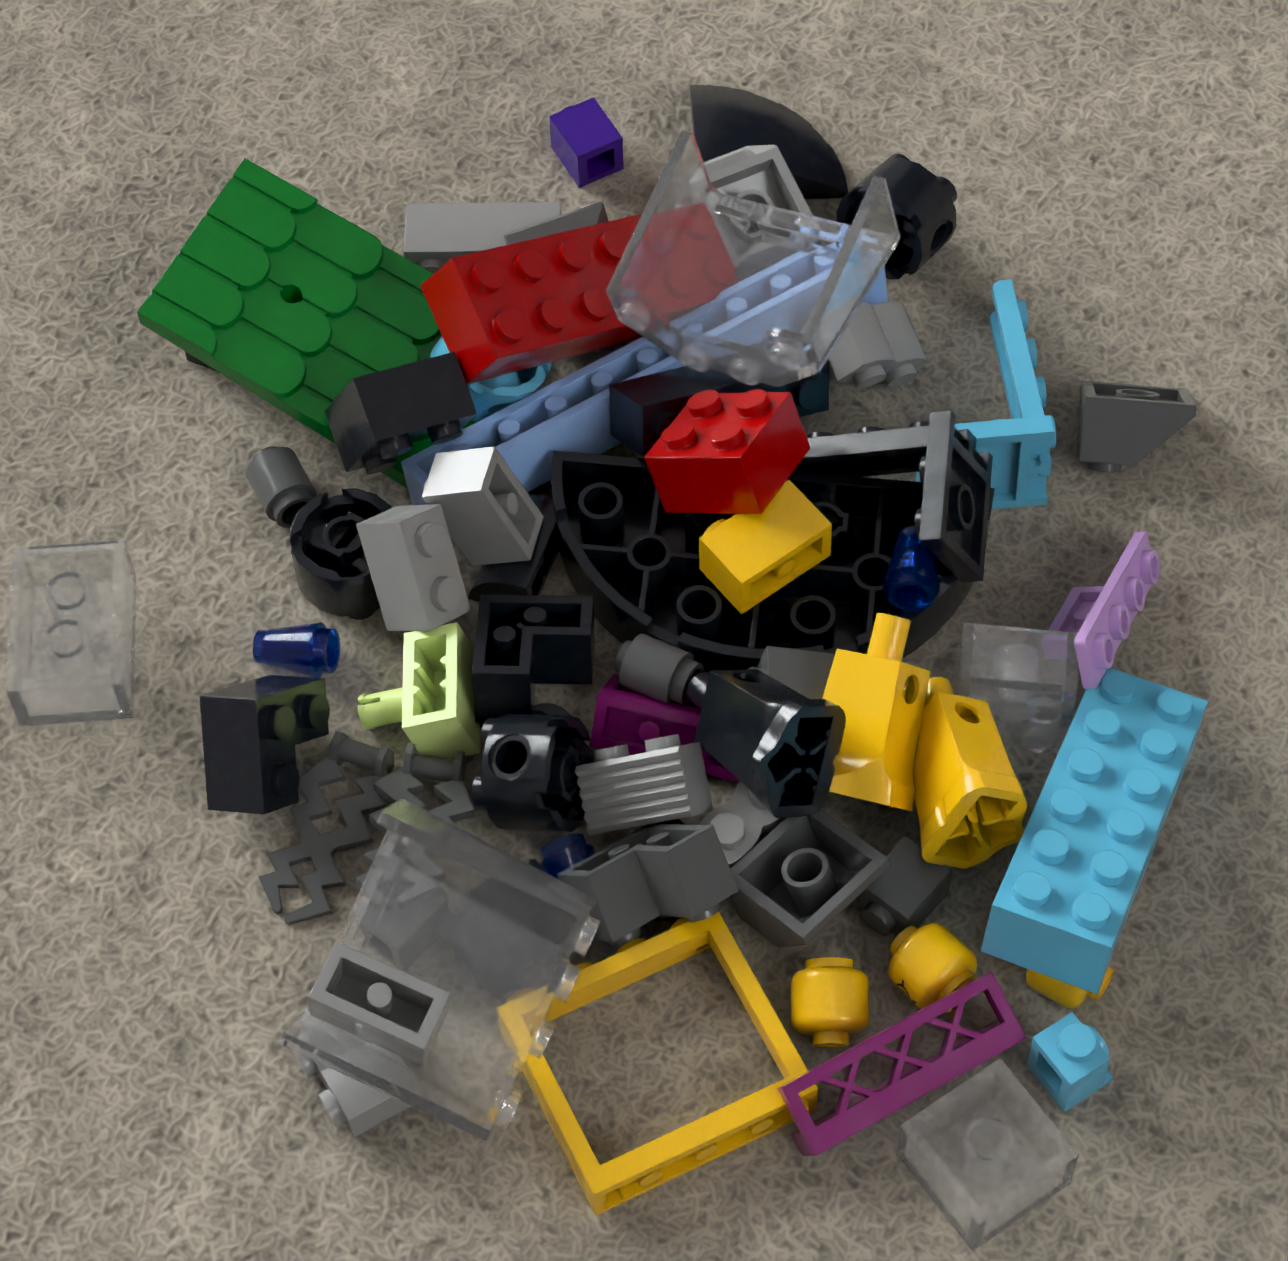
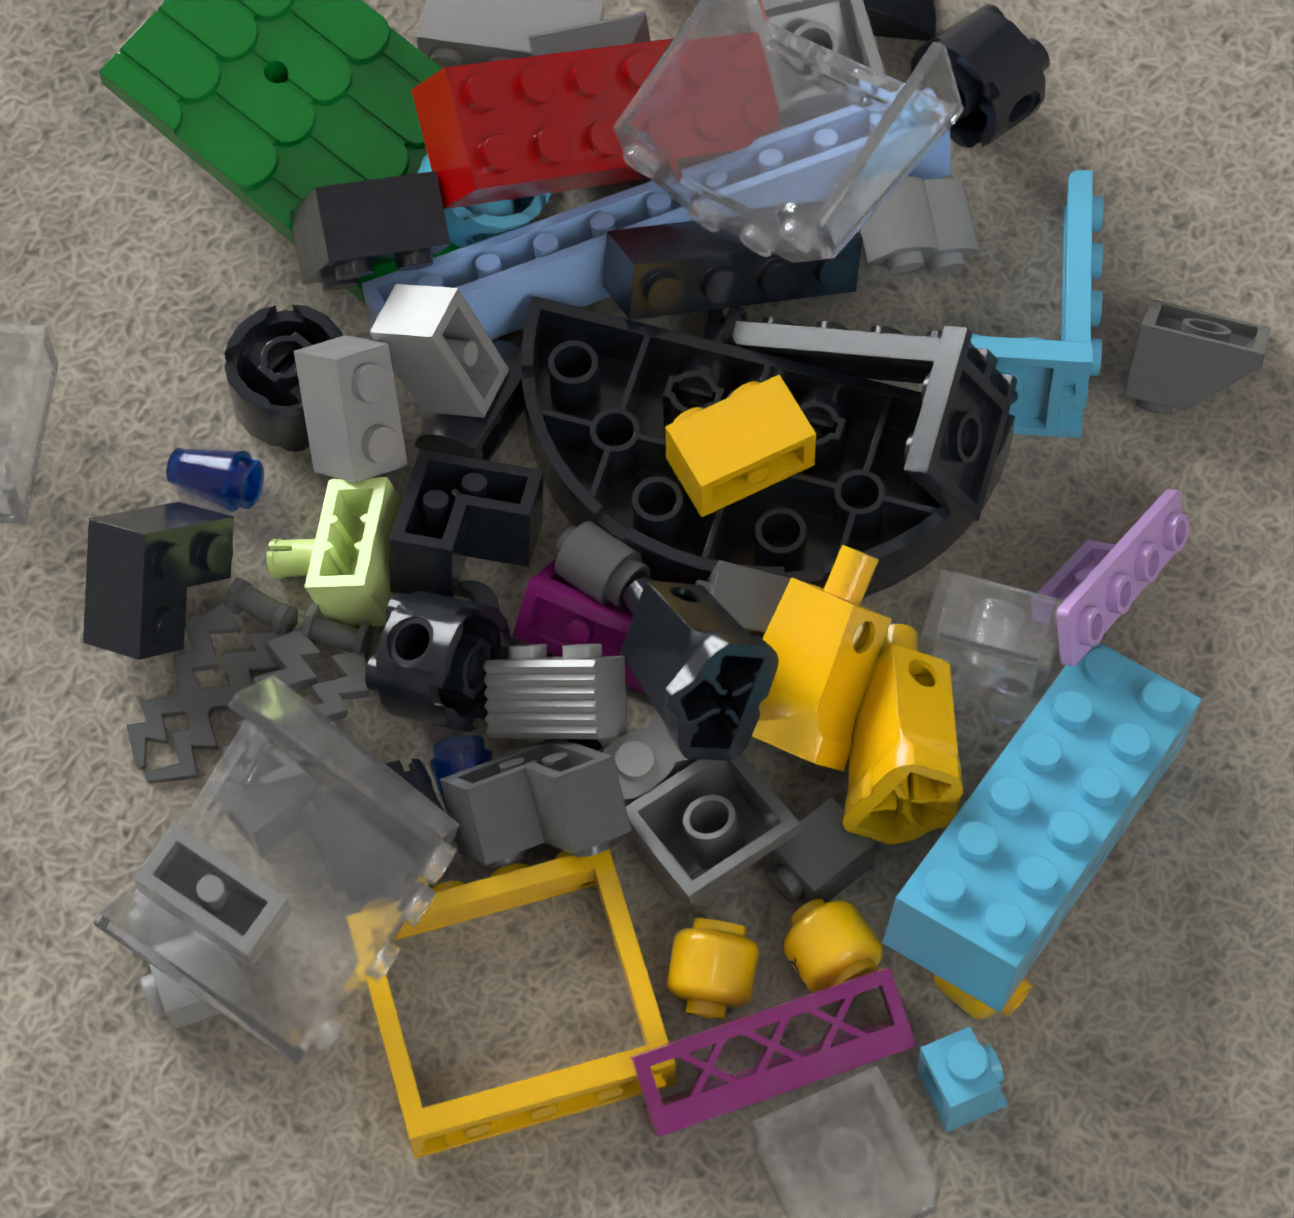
camera: 10 degrees right, 5 degrees up
dark grey brick [246,446,316,528] -> none
red brick [644,389,810,514] -> none
clear blue cone [883,526,940,612] -> none

